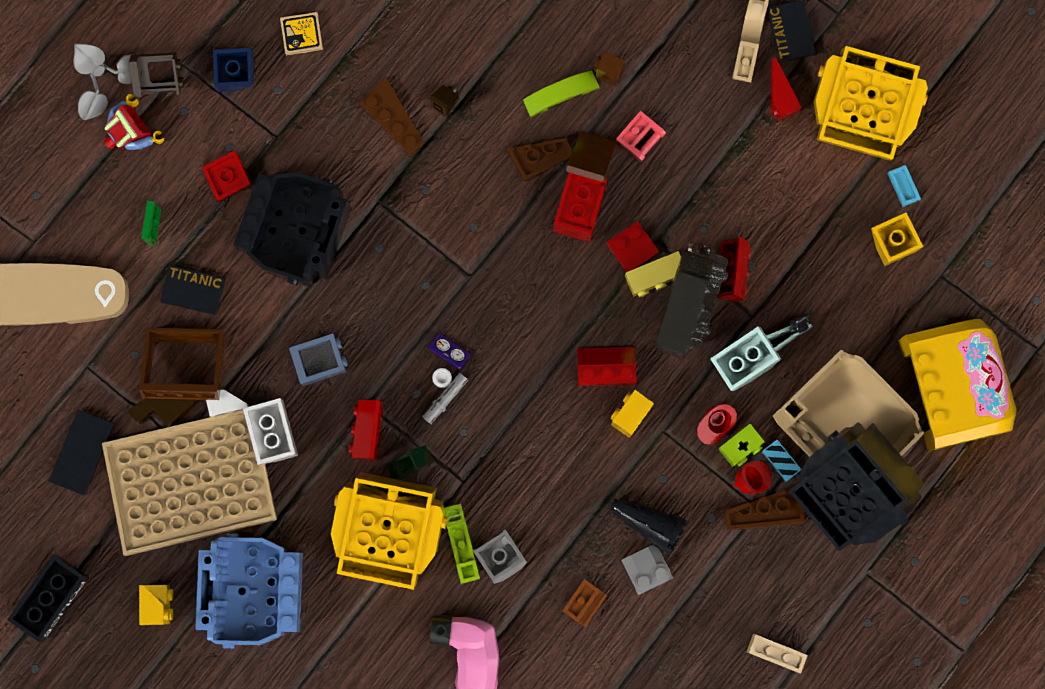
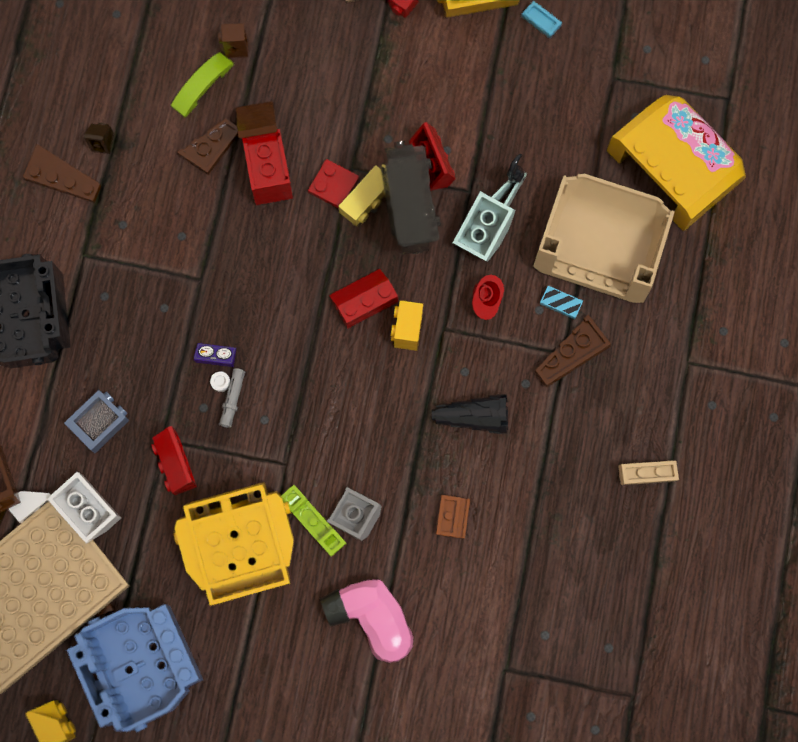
camera: 30 degrees left, 5 degrees down
clear green slope [387,445,434,480] -> none
coral plate [616,111,666,162] -> none
light grey slope [621,544,673,595] -> none
lime brick [719,424,764,467] -> none
red piece [733,461,772,494] -> none
black piece [789,422,924,552] -> none
yellow slope [871,213,923,266] -> none

